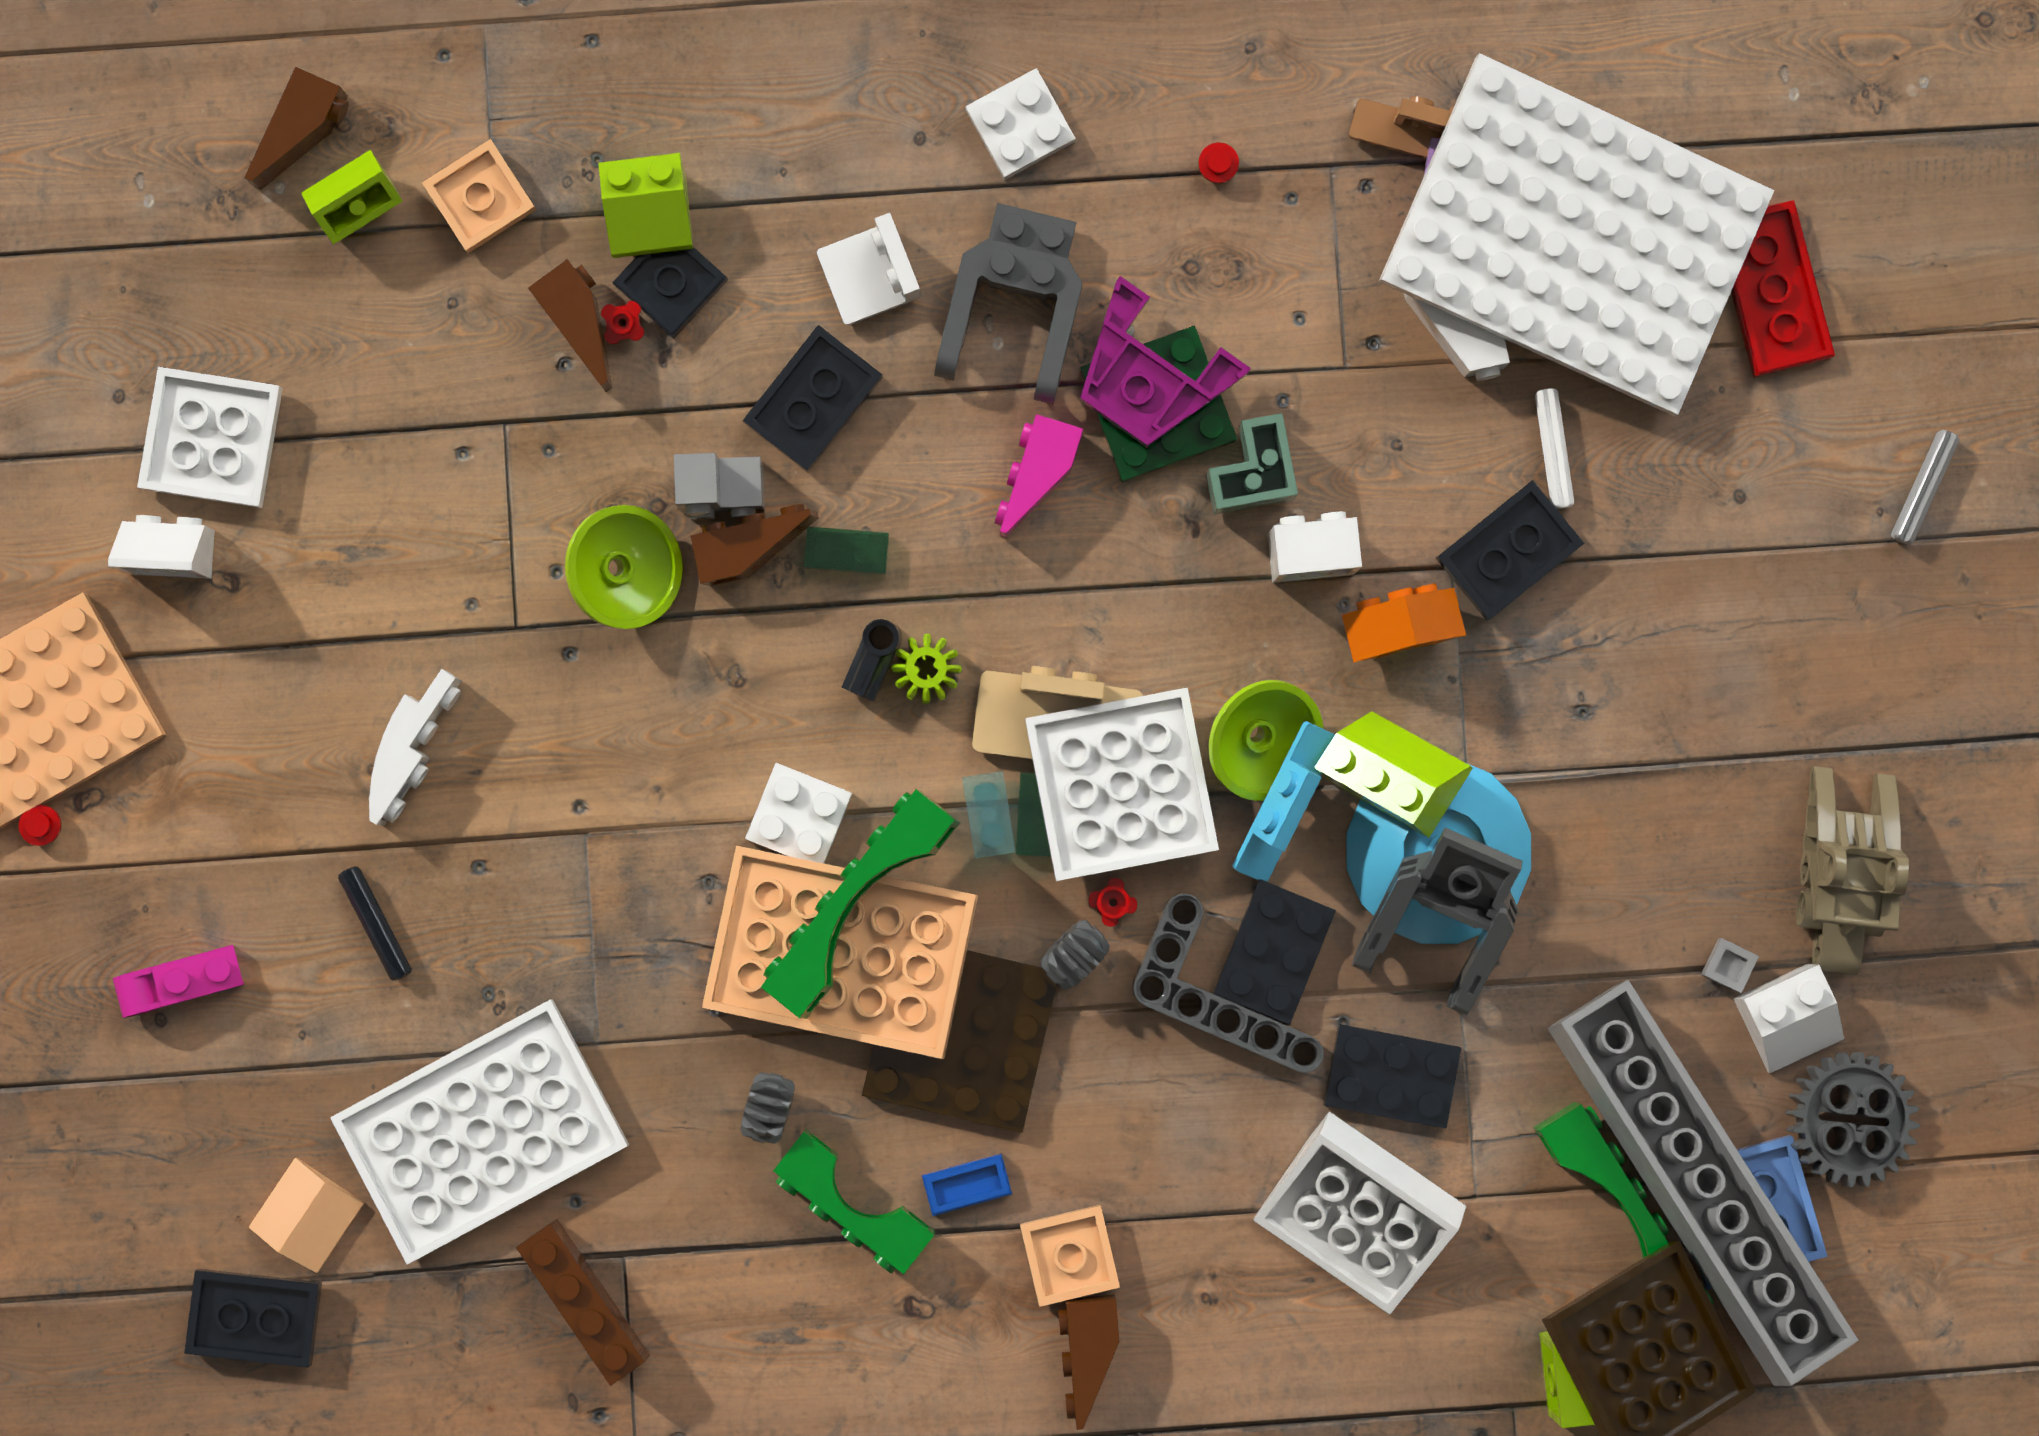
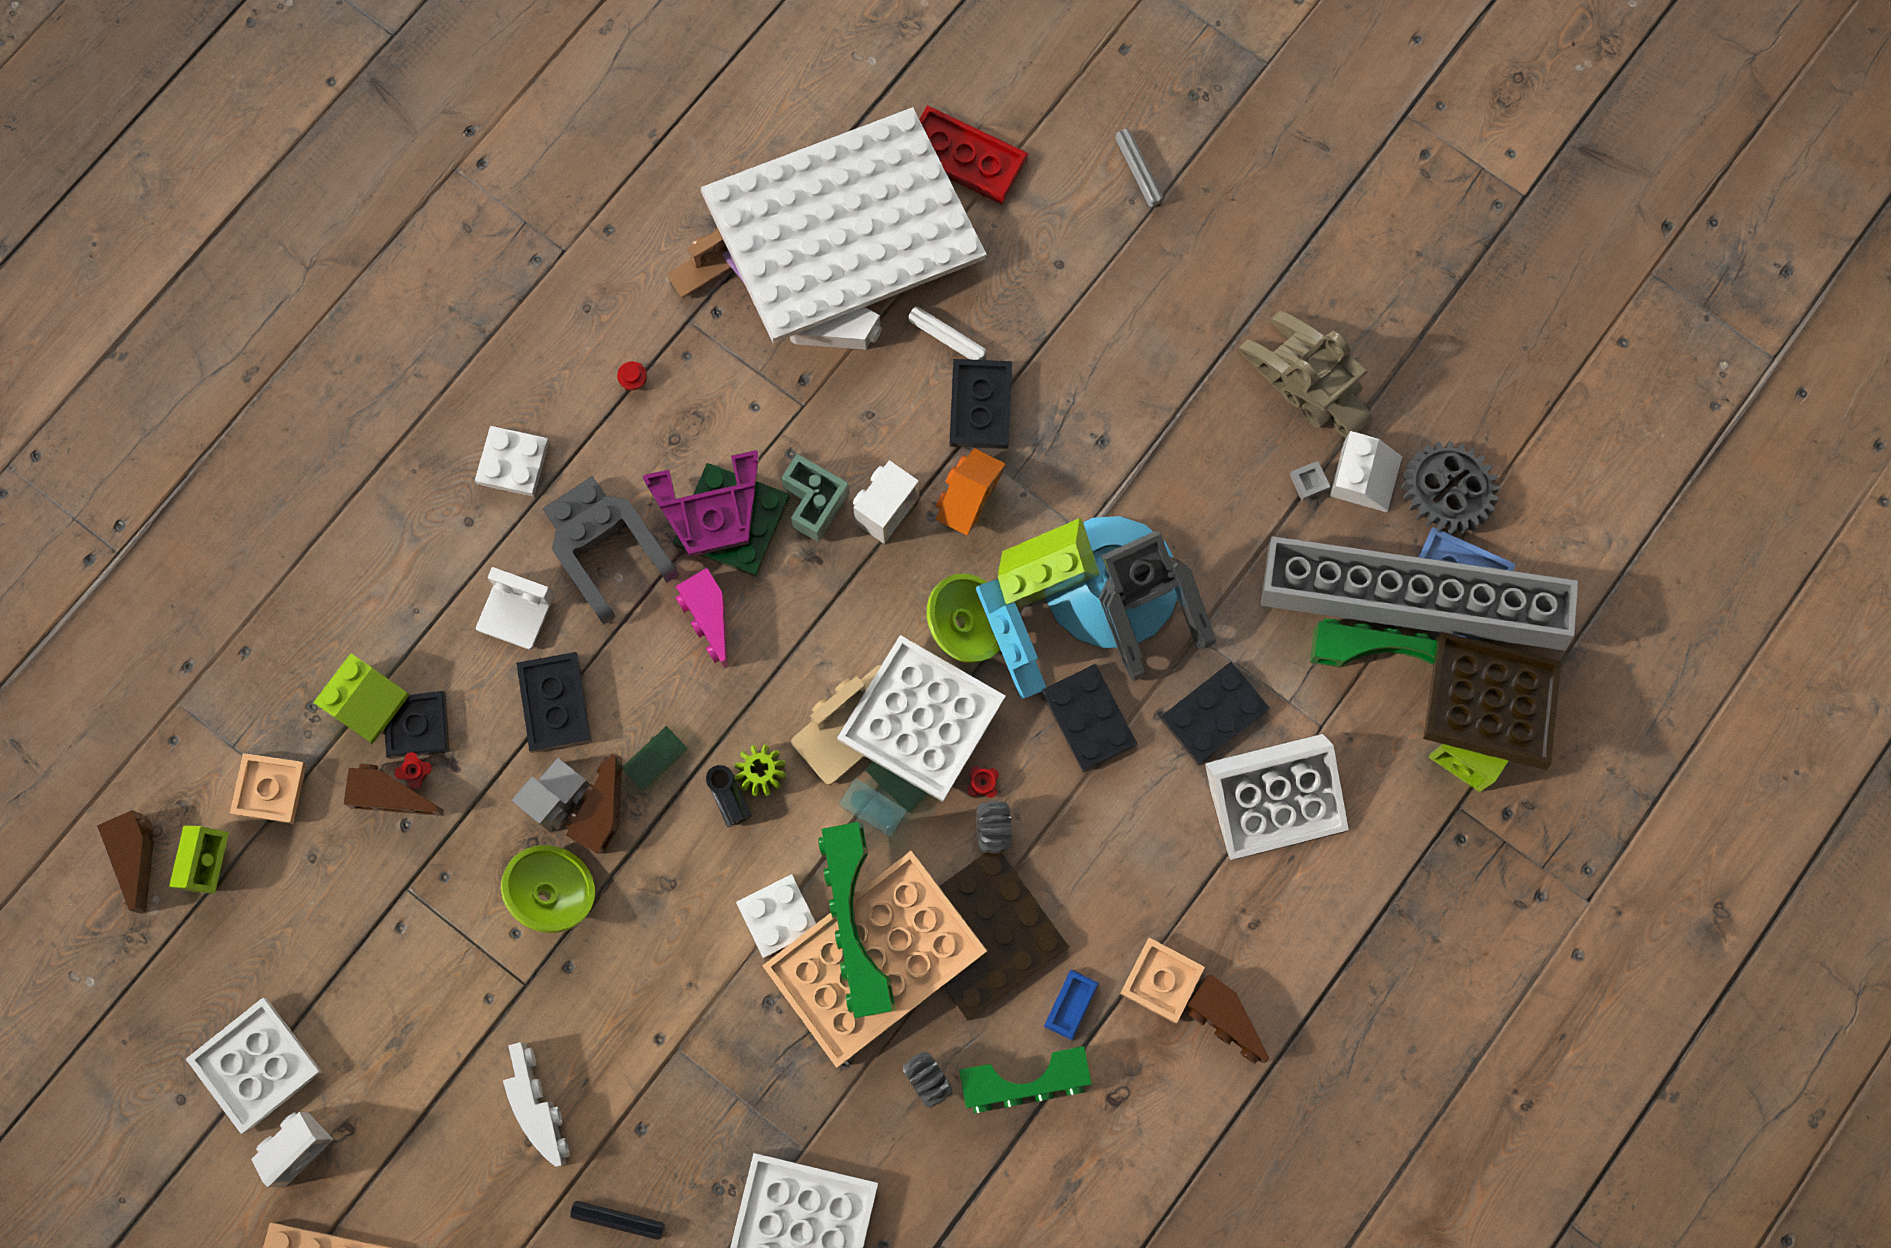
camera: 45 degrees left, 10 degrees down
dark grey beam [1132,893,1324,1073] -> none

